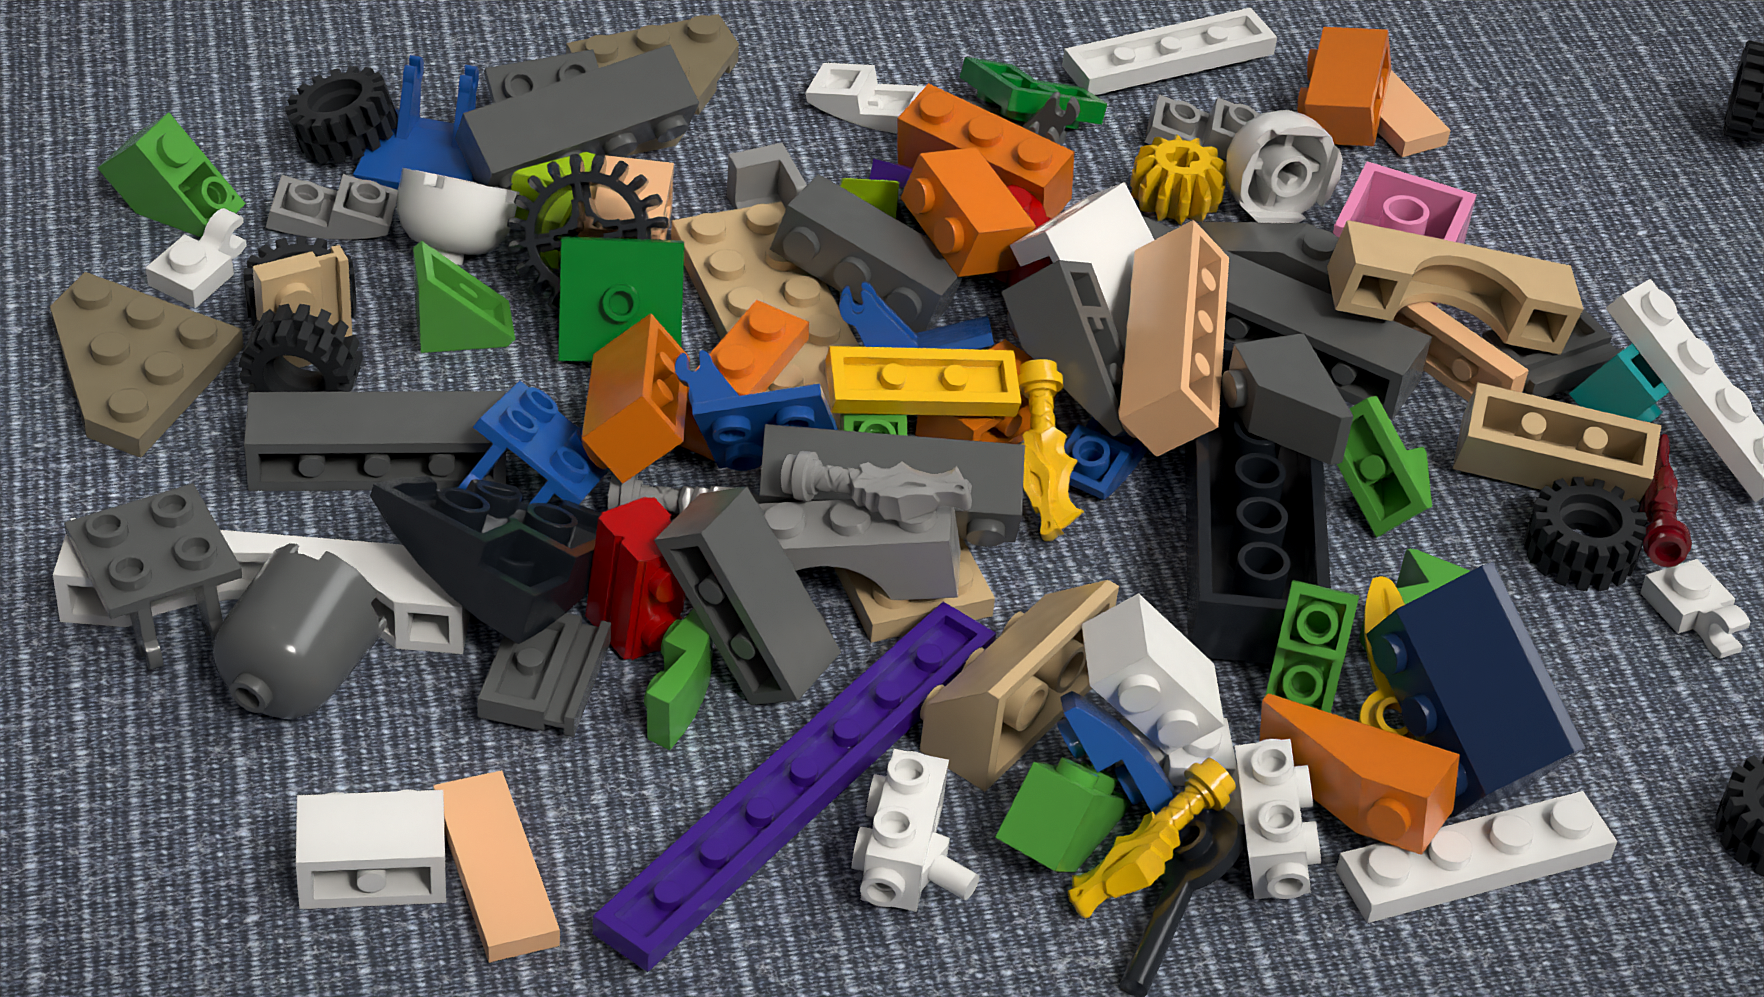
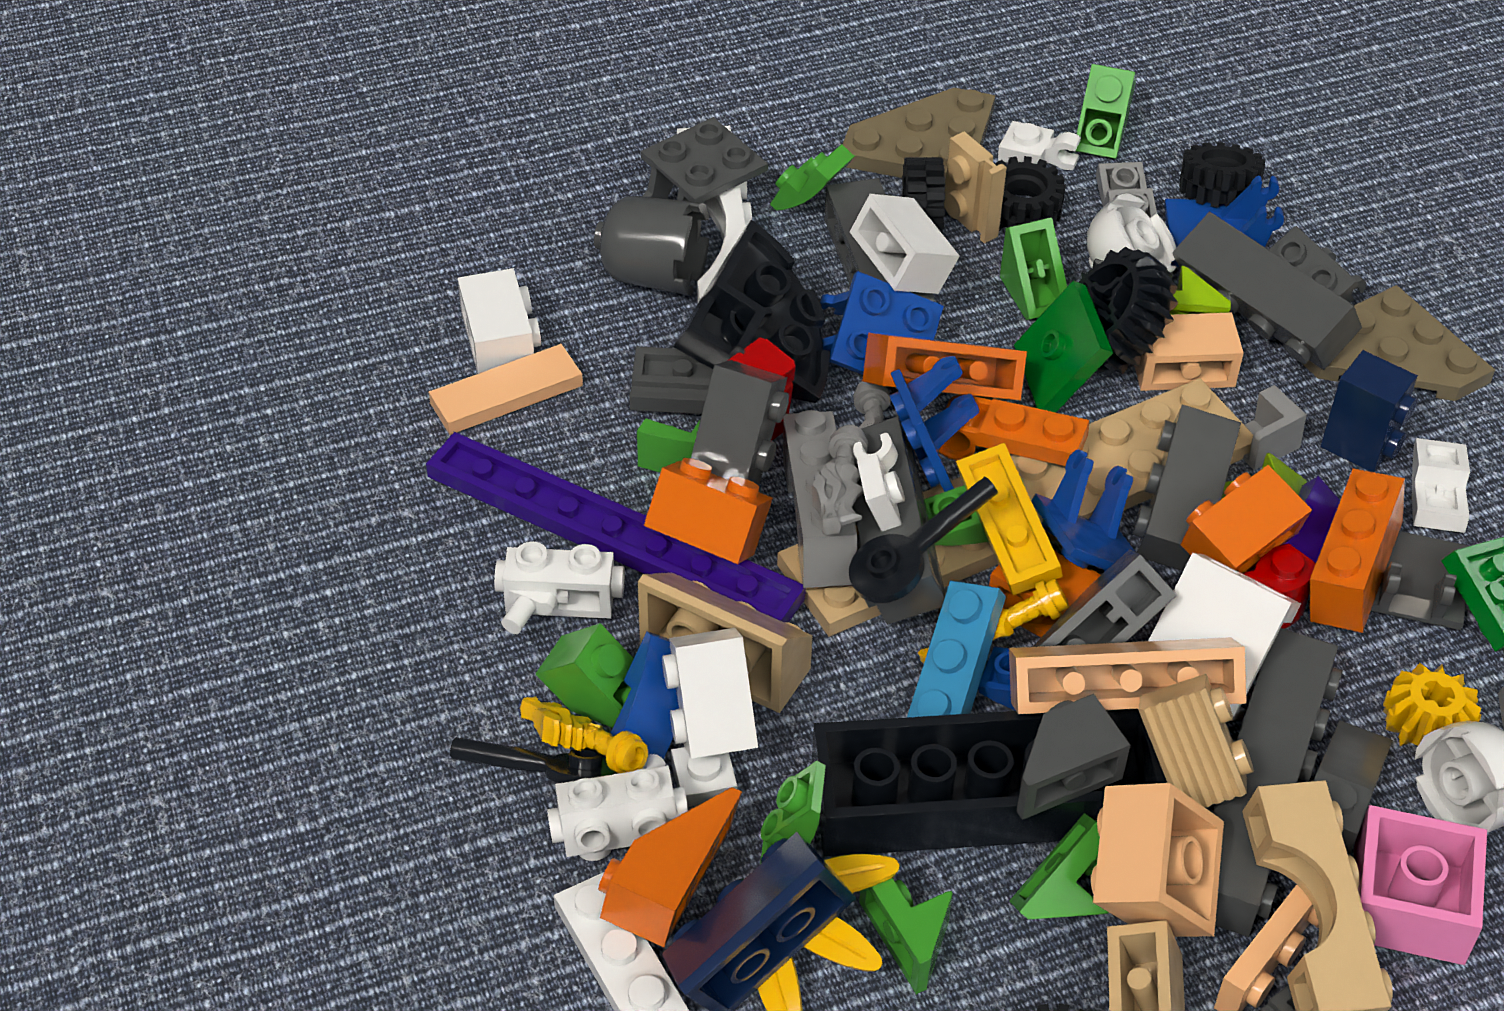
camera: 85 degrees right, 5 degrees up
none -> orange brick [644,458,773,564]
none -> bright green slope [770,144,855,211]
none -> black piece [849,476,998,603]
none -> white brick [850,194,960,294]
none -> white plate [853,433,905,532]
none -> dark azure plate [907,580,1006,717]
none -> light nougat brick [1091,783,1224,937]
none -> tan brick [1138,674,1254,808]
none -> dark blue brick [1320,350,1418,472]

